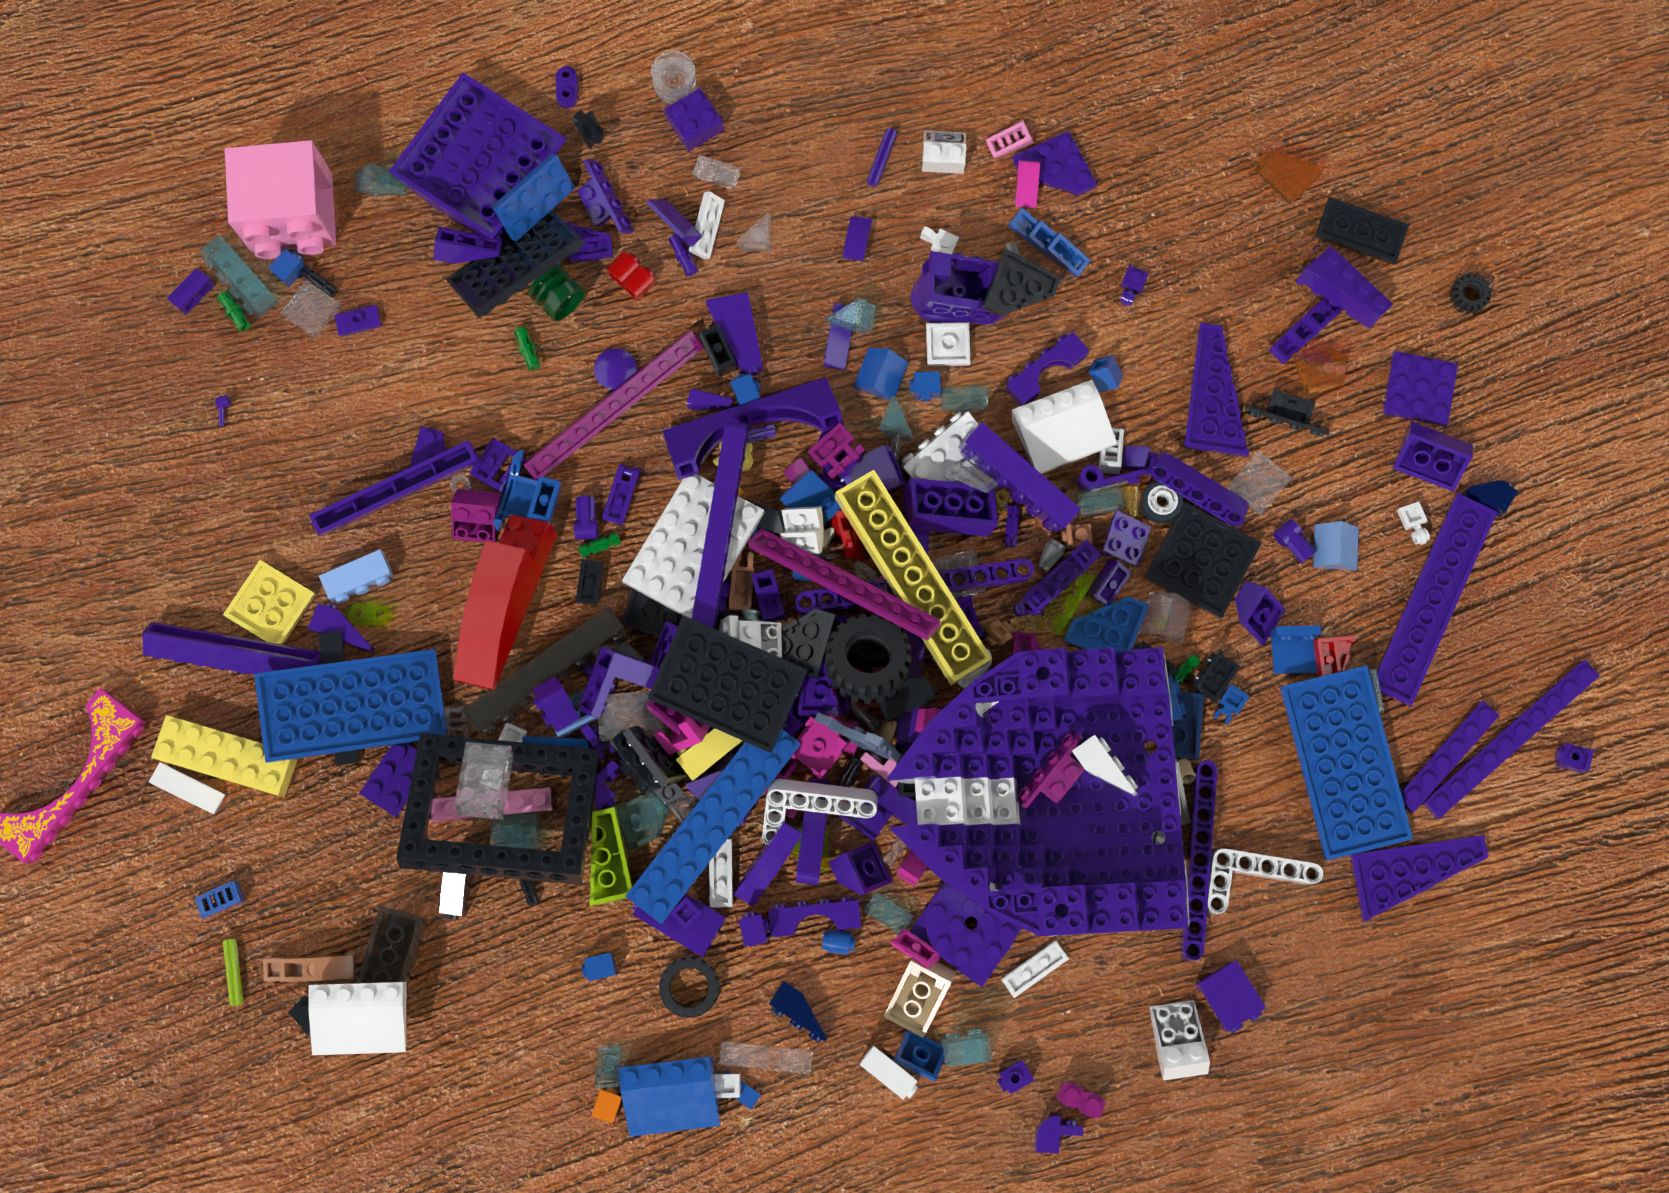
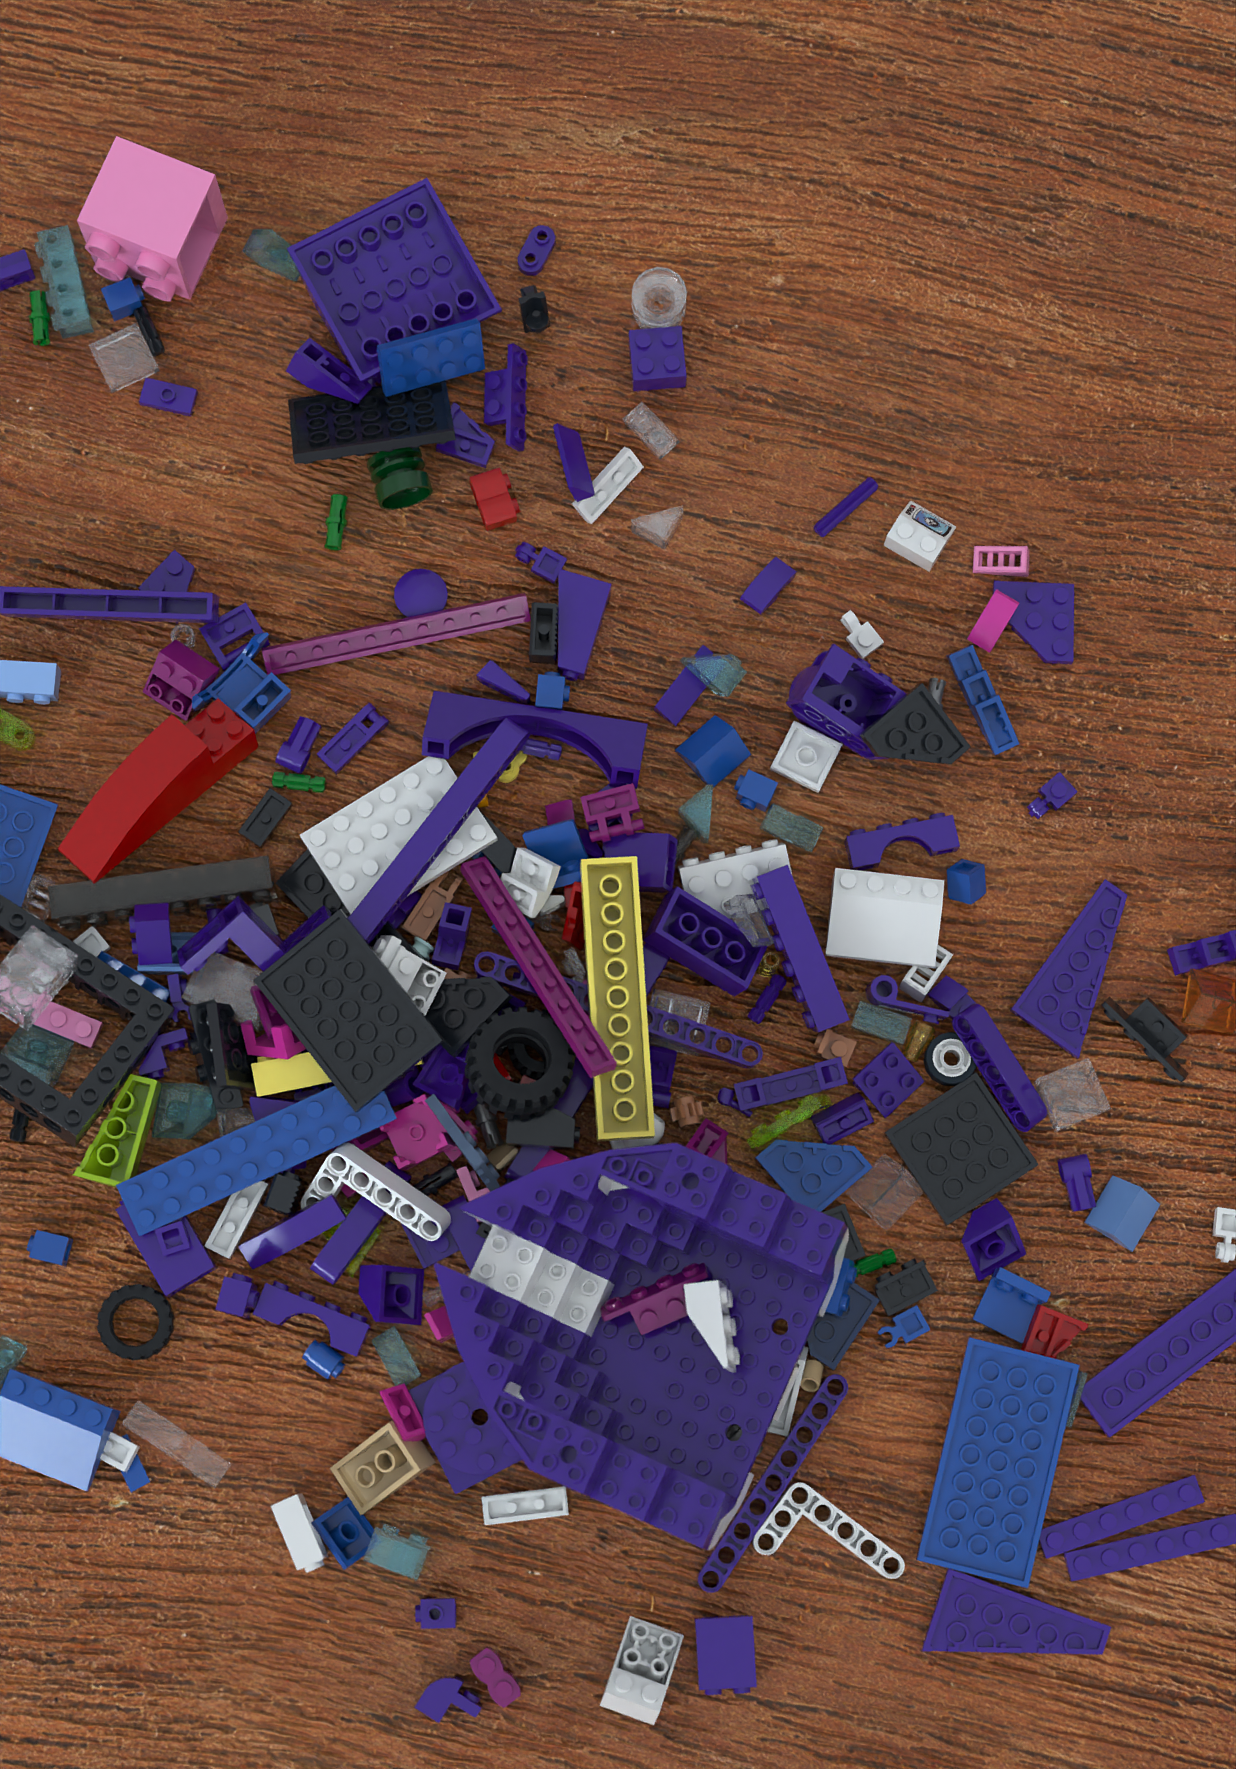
camera: 25 degrees right, 0 degrees up
dark purple pin [668,233,699,277] -> none
clear blue slope [769,981,827,1043] -> none
dark grey cone [1037,538,1066,572] -> none
none -> black brick [264,1171,306,1216]
none -> dark purple plate [515,542,567,584]

